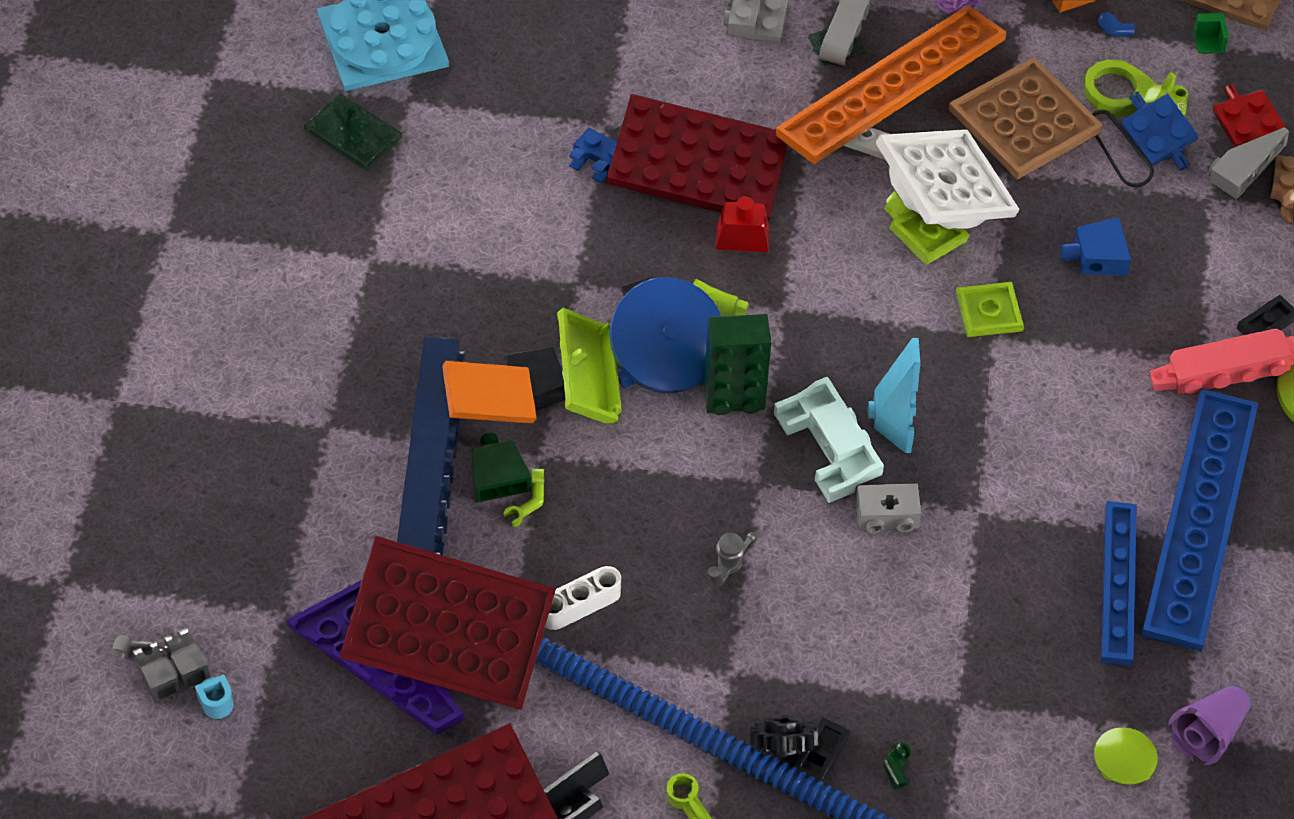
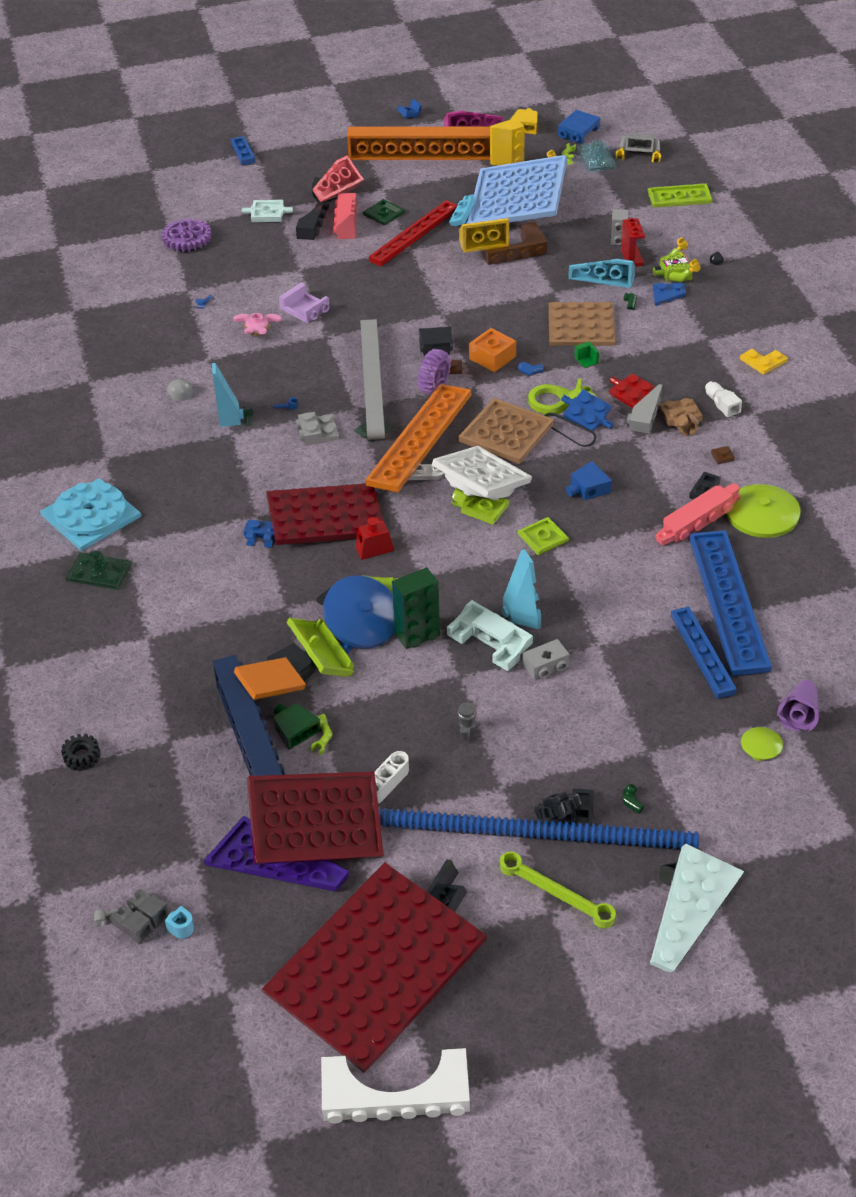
camera: 20 degrees left, 10 degrees down
none -> black tyre [61,733,101,771]

